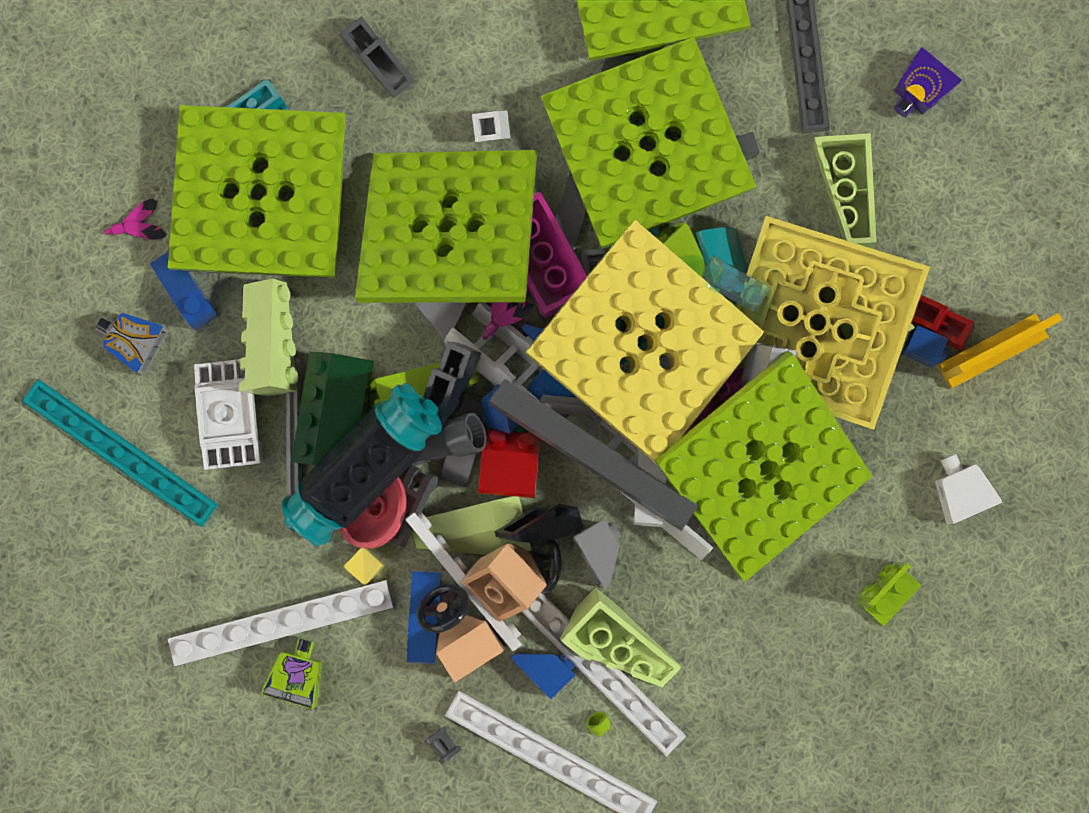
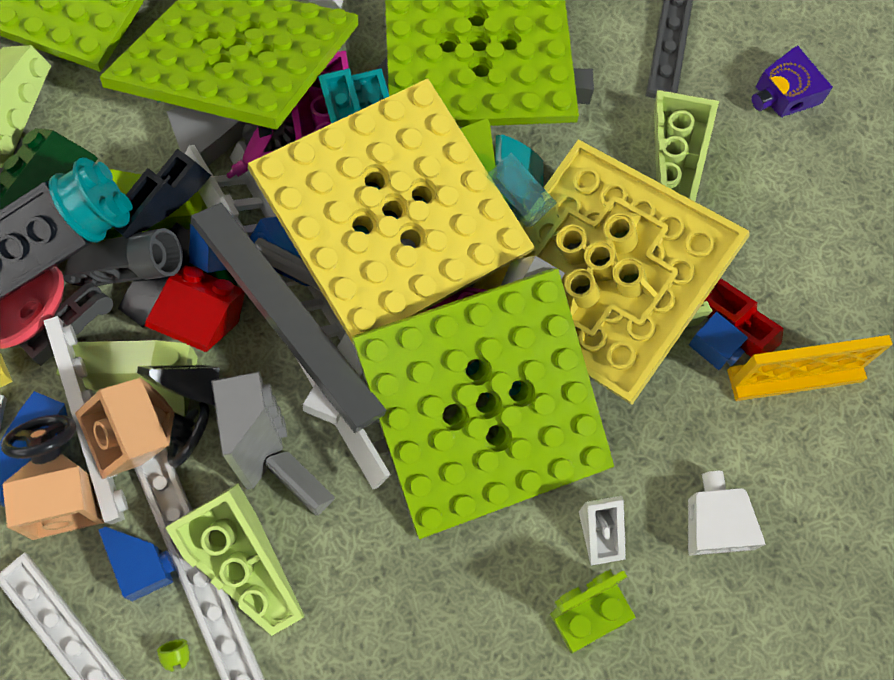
camera: 15 degrees right, 15 degrees down
none -> light grey slope [265,452,335,516]
none -> teal slope [318,68,389,124]
none -> white slope [579,496,626,566]

